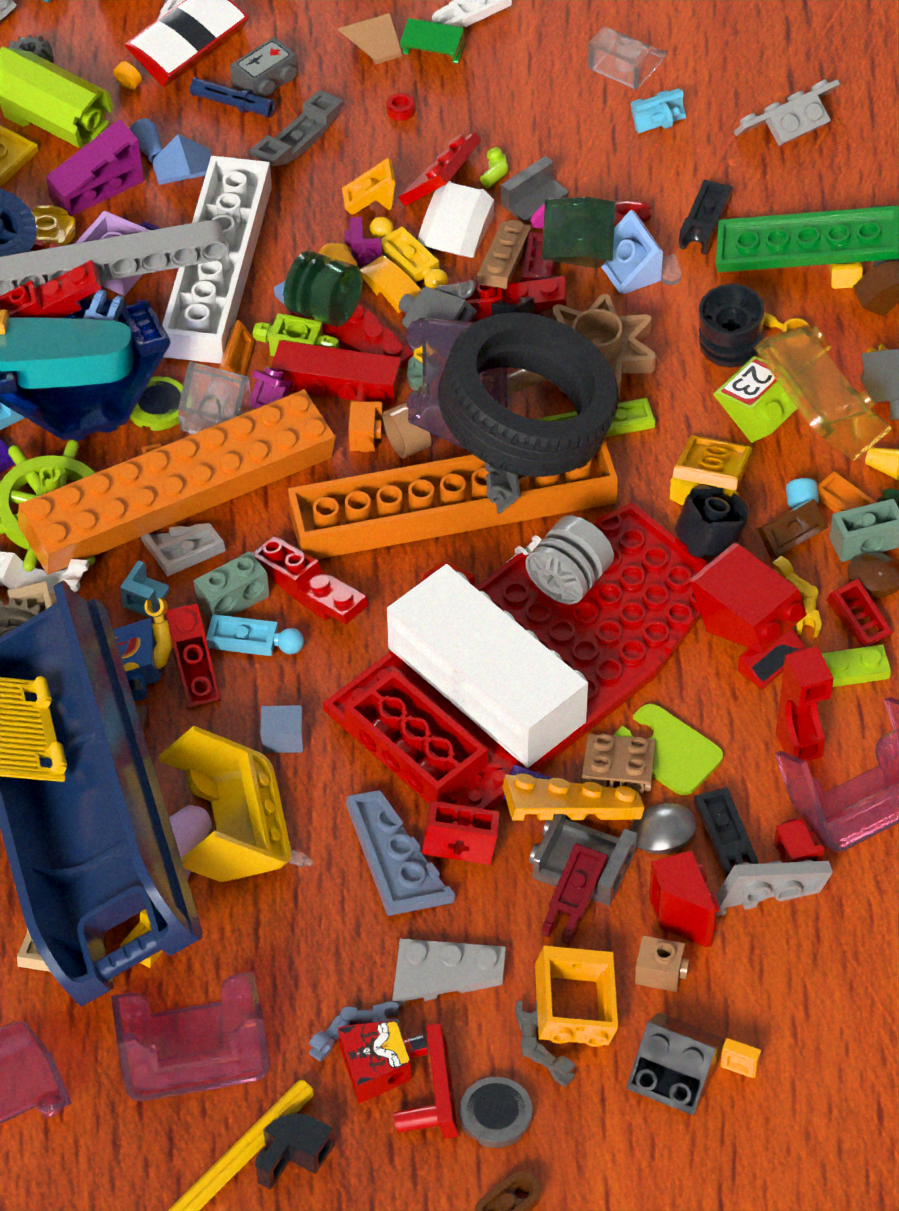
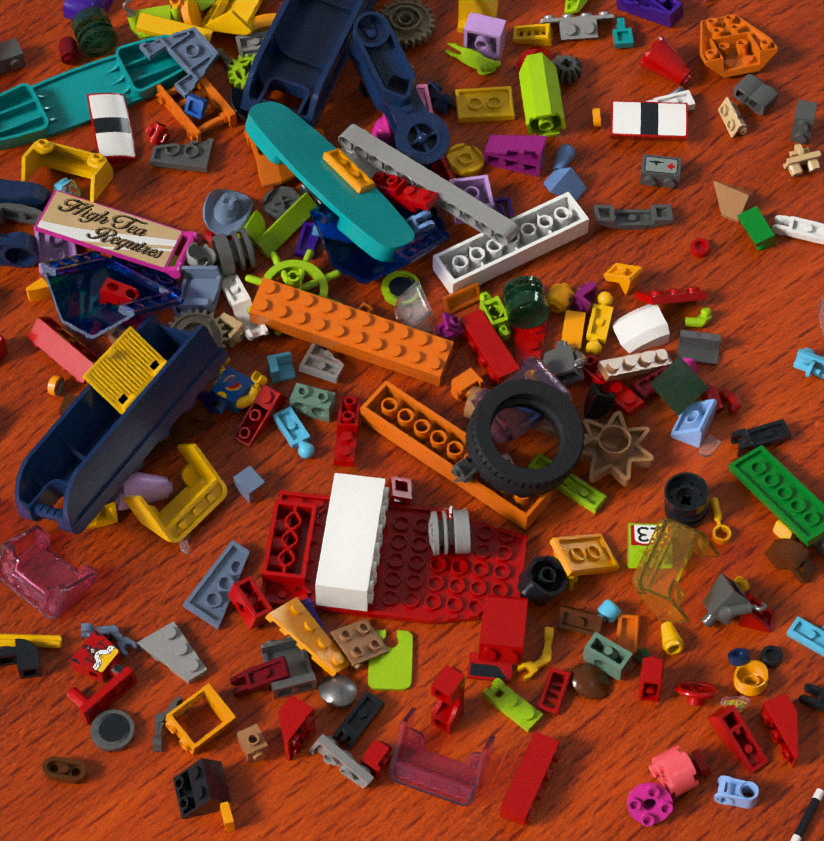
camera: 50 degrees right, 5 degrees up
dark blue pin [190,77,275,118] -> none

